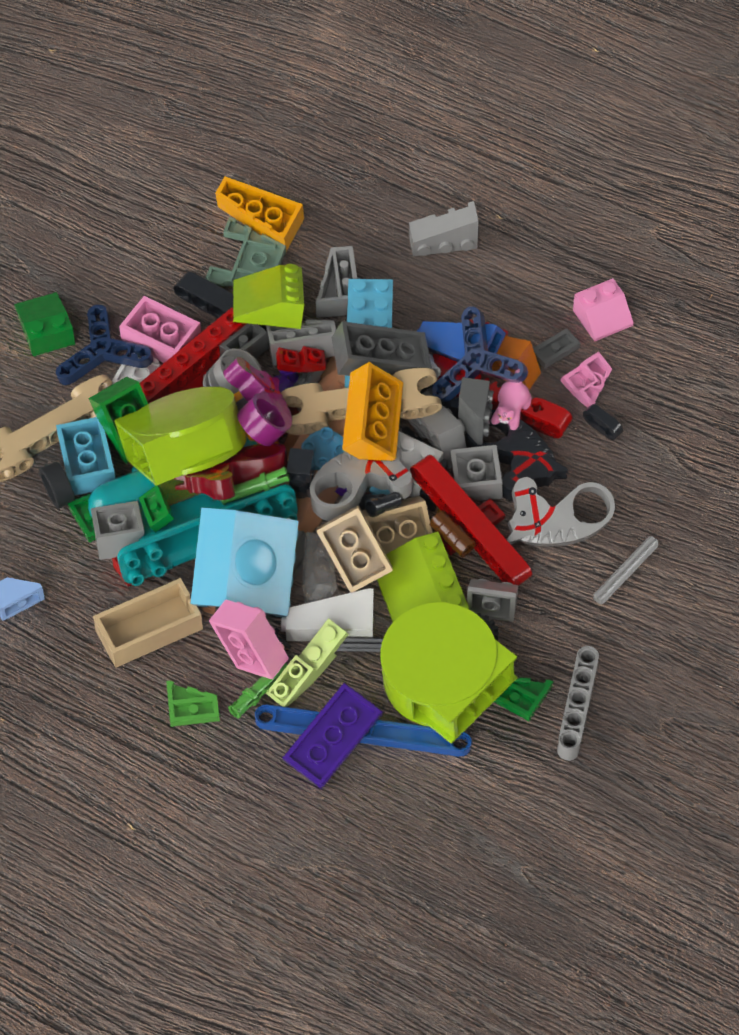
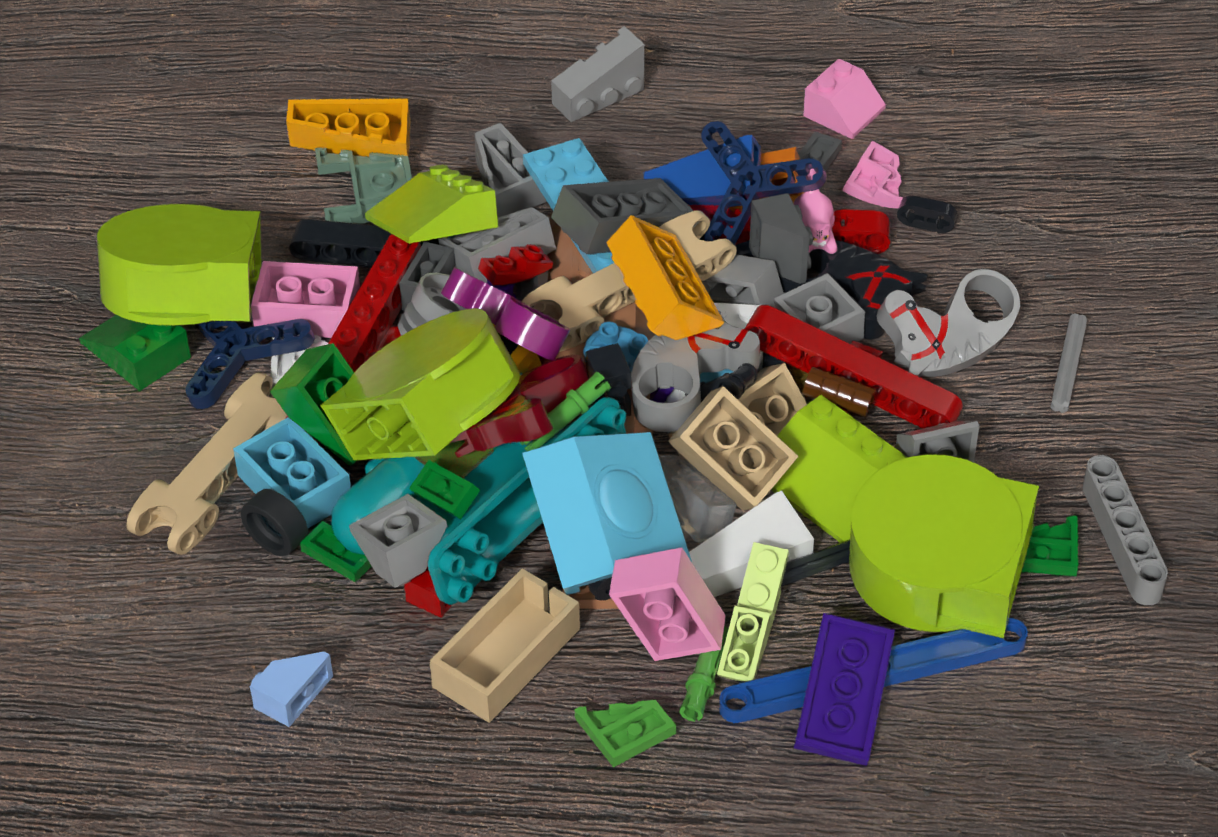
camera: 25 degrees left, 10 degrees down
none -> lime brick [97,204,262,325]

